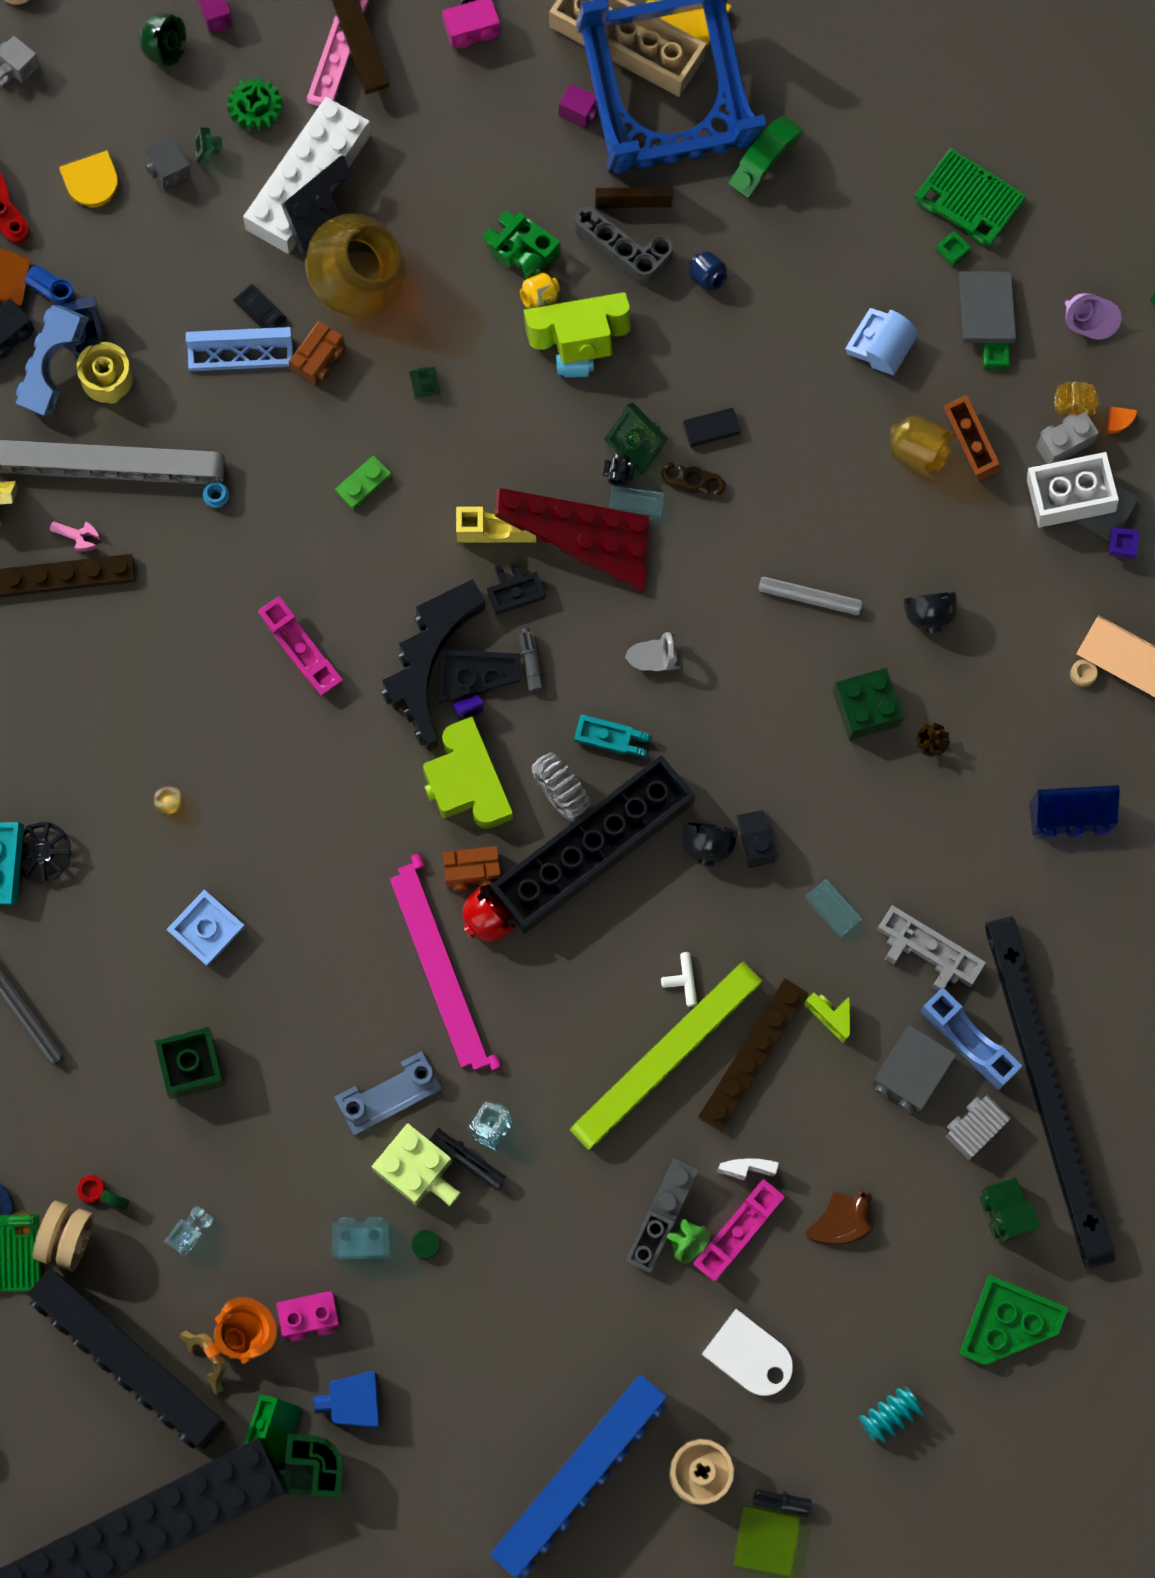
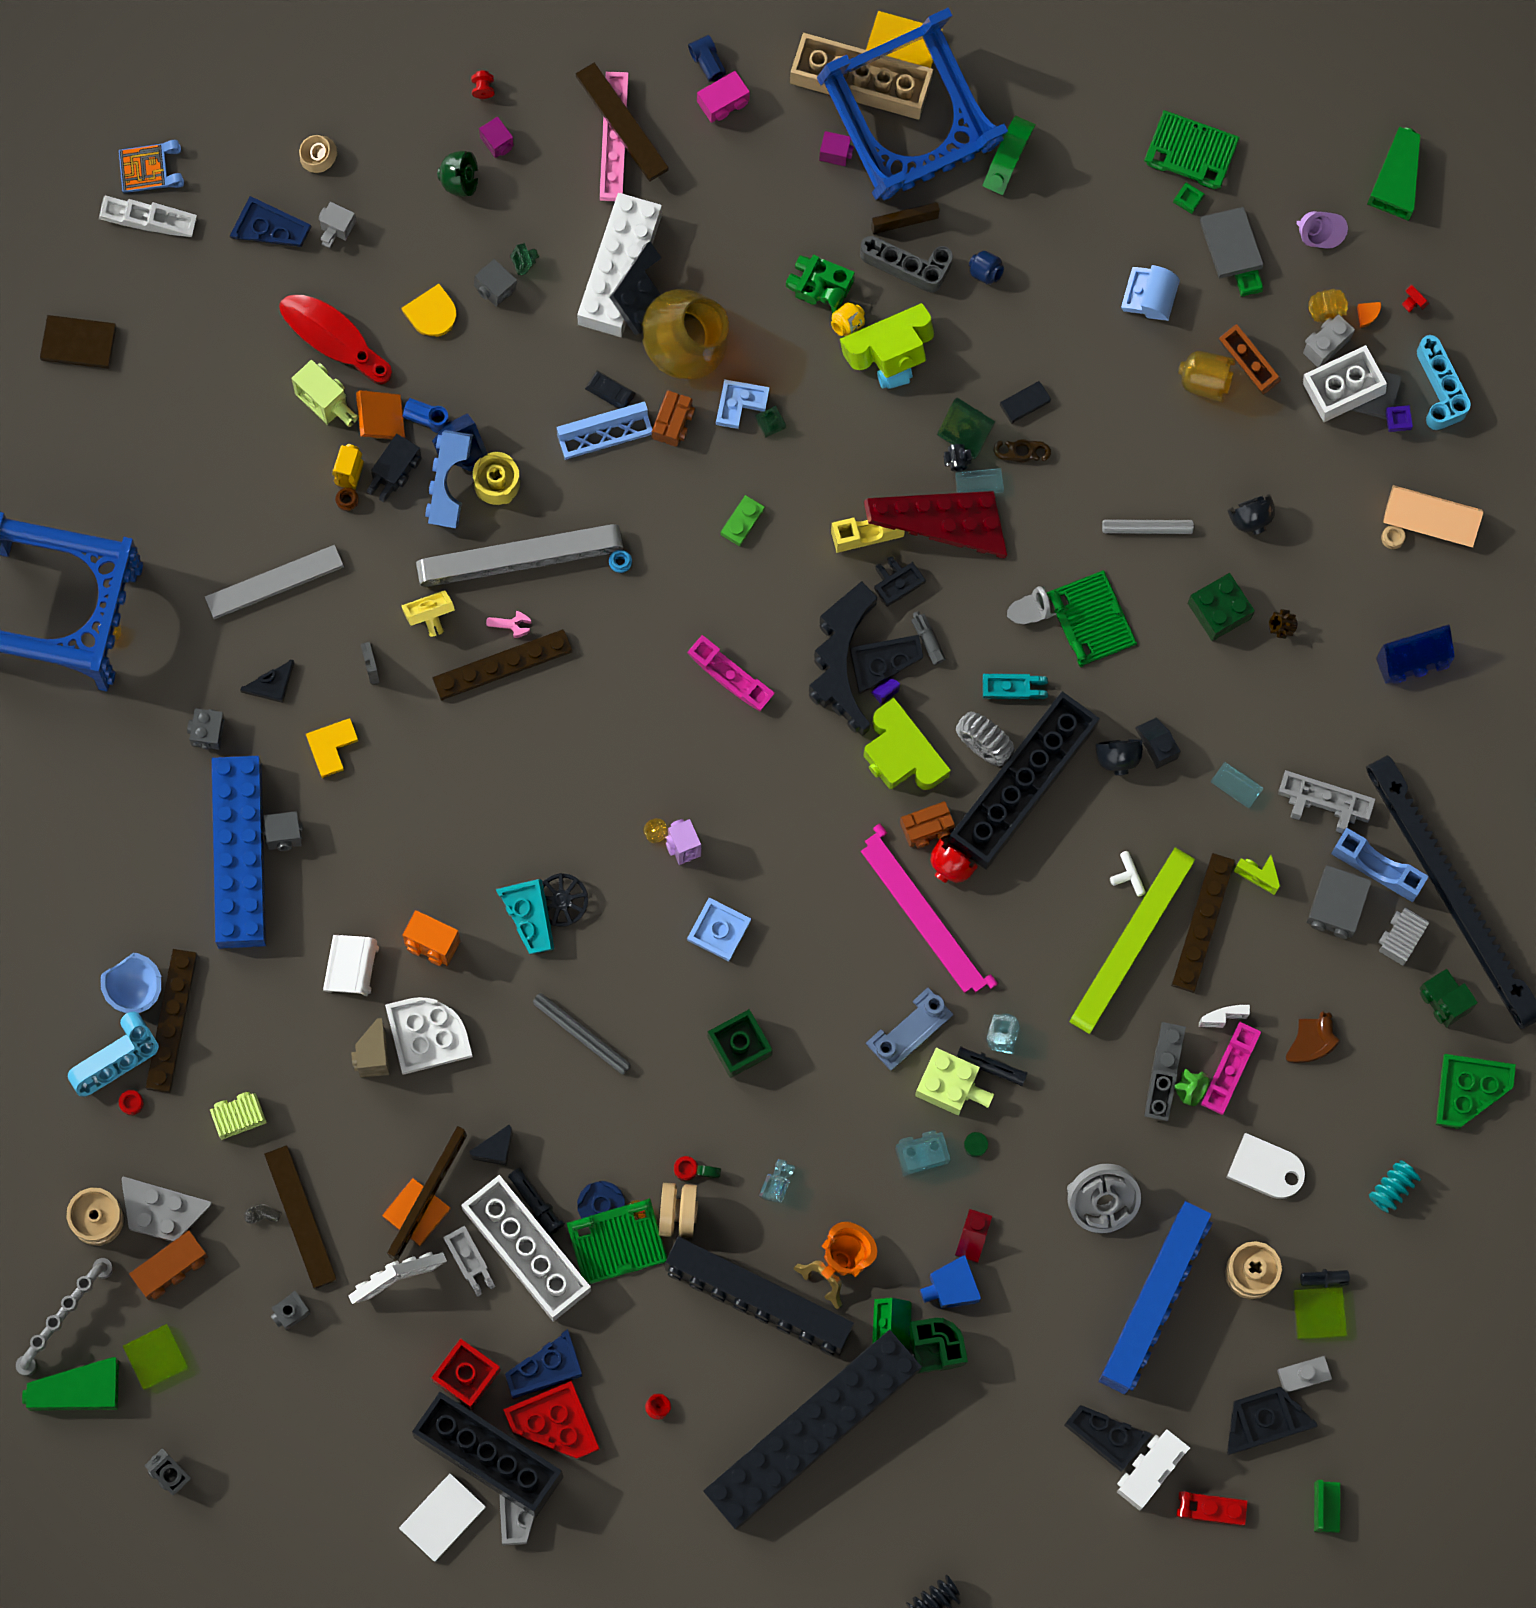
camera: 15 degrees left, 0 degrees up
green gear [227,77,283,132] -> none
dark pink brick [276,1291,340,1342] -> none
none -> lavender brick [666,819,701,865]
none -> light blue plate [716,379,770,429]
none -> dark red slope [955,1209,992,1263]
none -> green window [1047,570,1137,667]
none -> light grey piece [1067,1164,1141,1233]

